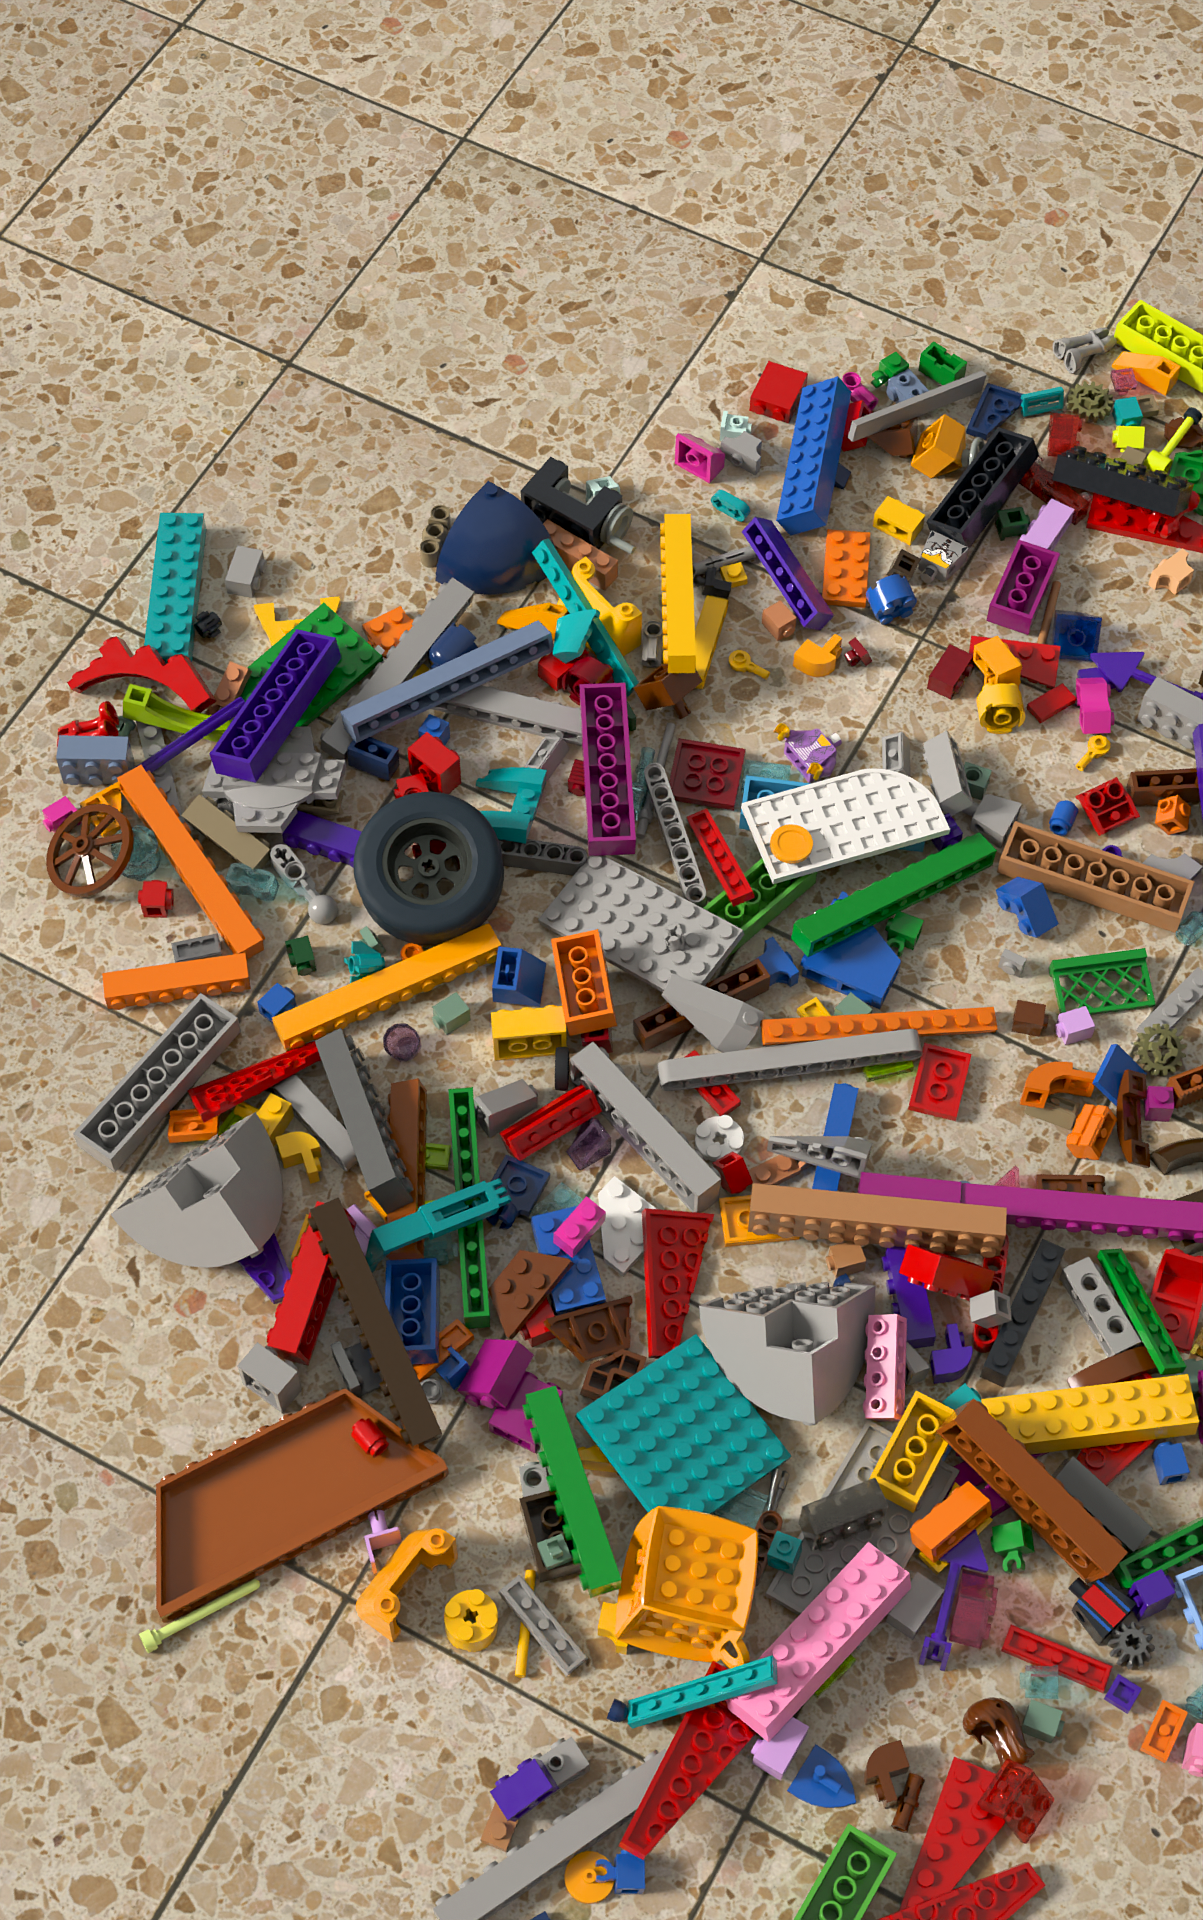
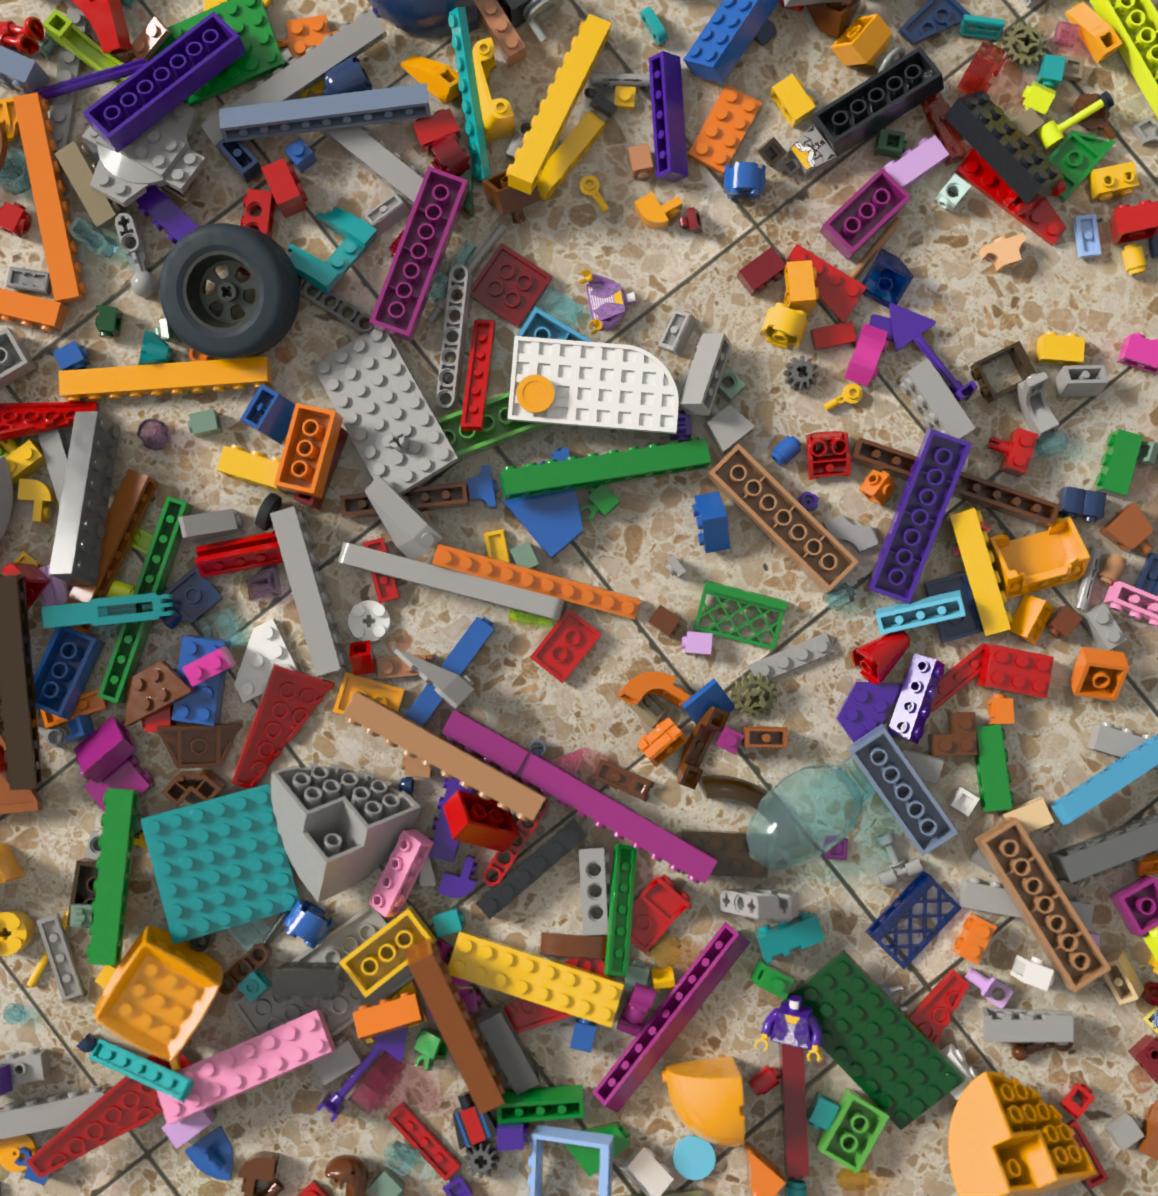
camera: 25 degrees right, 25 degrees up
slope [553,609,600,664] -> none
light grey brick [969,1290,1012,1329] -> none
none -> clear light blue plate [3,1003,25,1025]
none -> blue brick [284,899,335,949]
none -> dark grey gear [783,356,819,392]
none -> light aqua brick [935,174,971,211]

